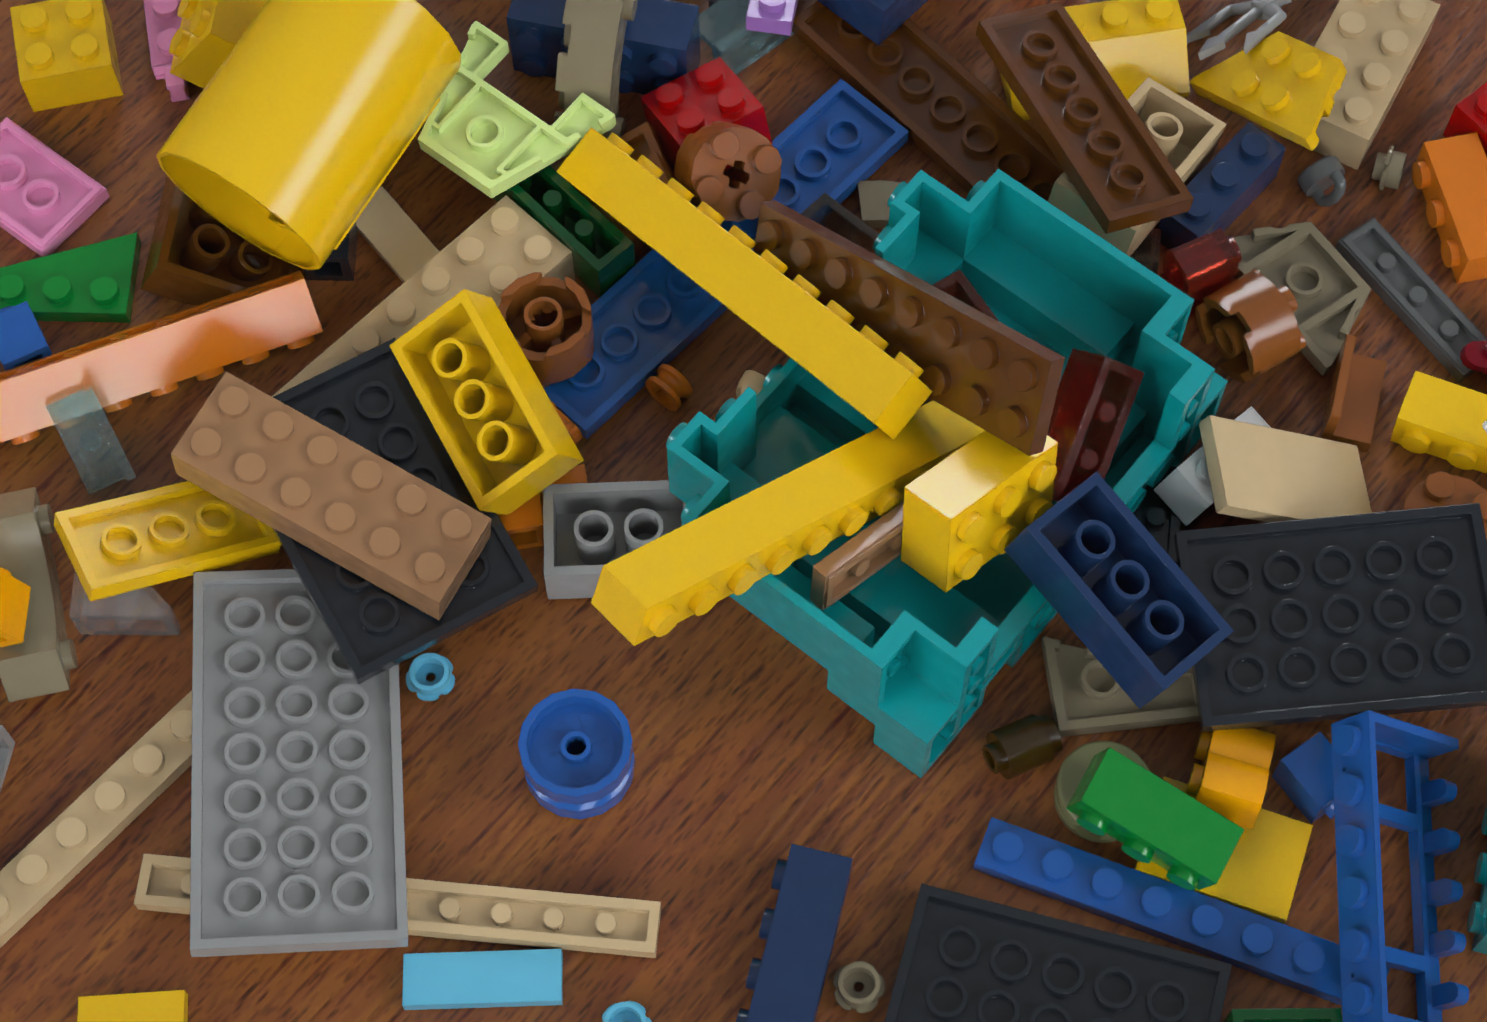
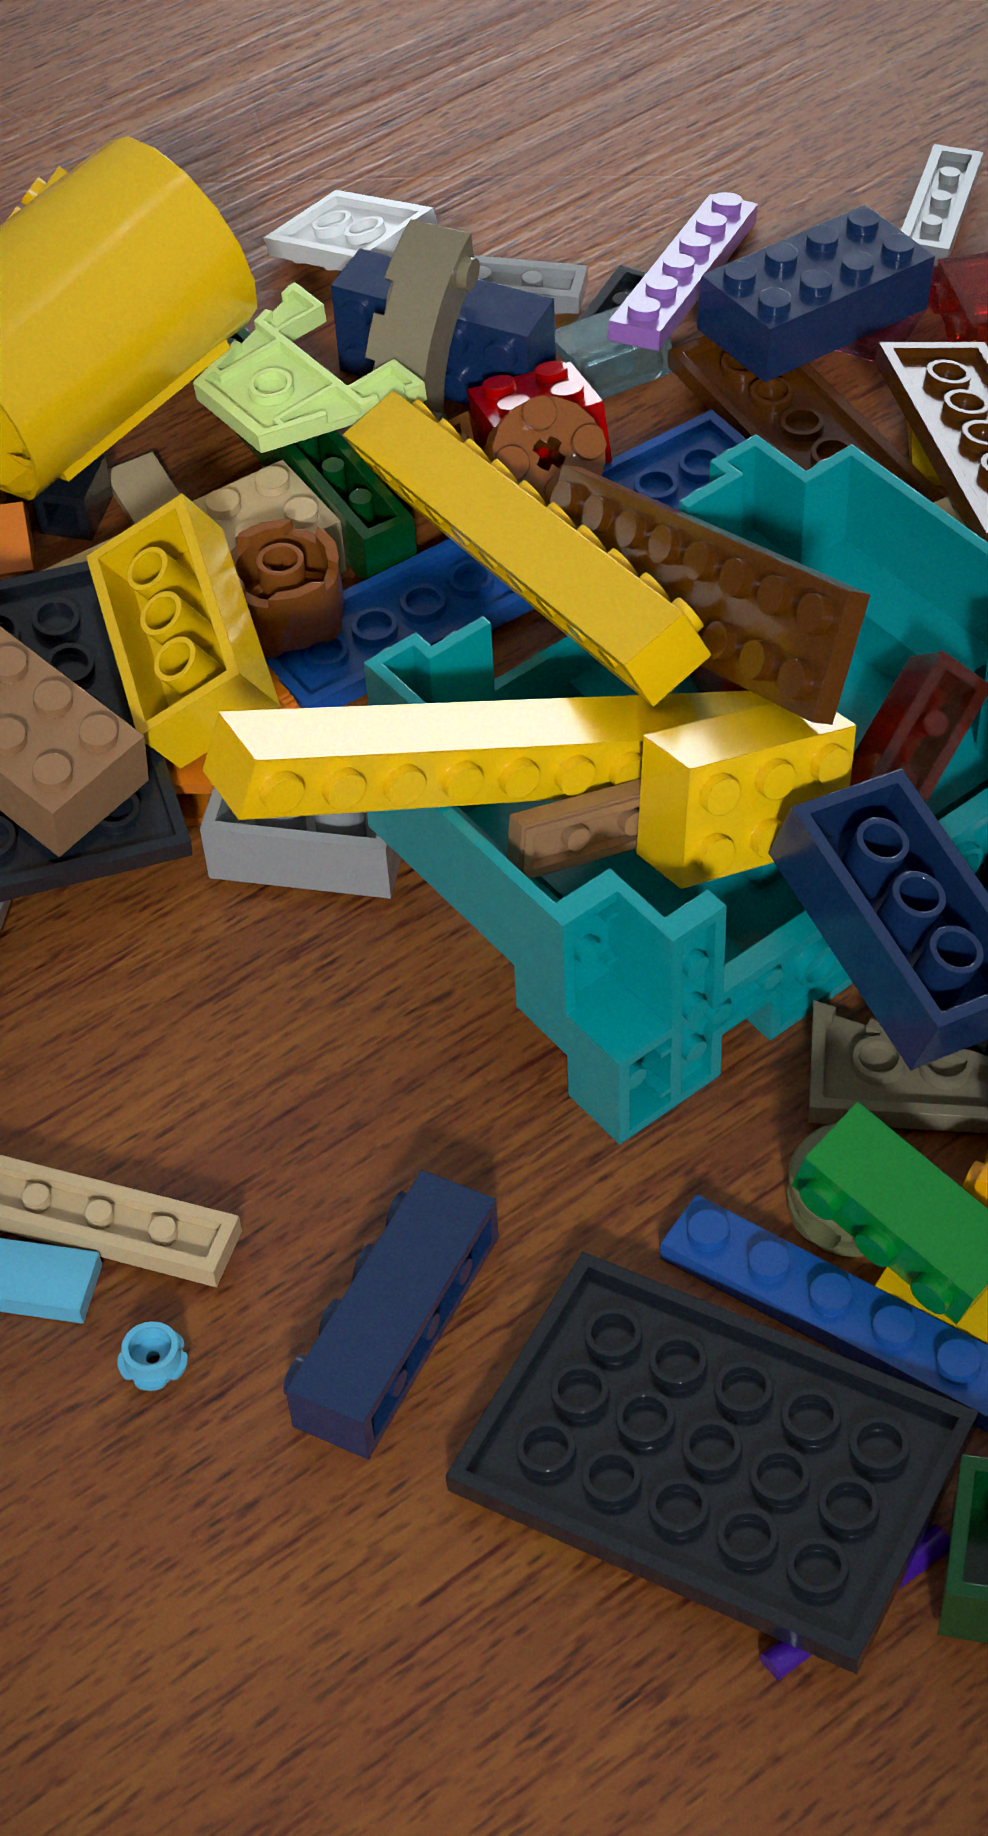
camera: 15 degrees right, 15 degrees down
medium azure plate [406,653,455,701] -> none
blue wheel [518,689,635,819] -> none
dark tan plate [833,961,885,1013] -> none
dark brown brick [982,714,1063,780] -> none

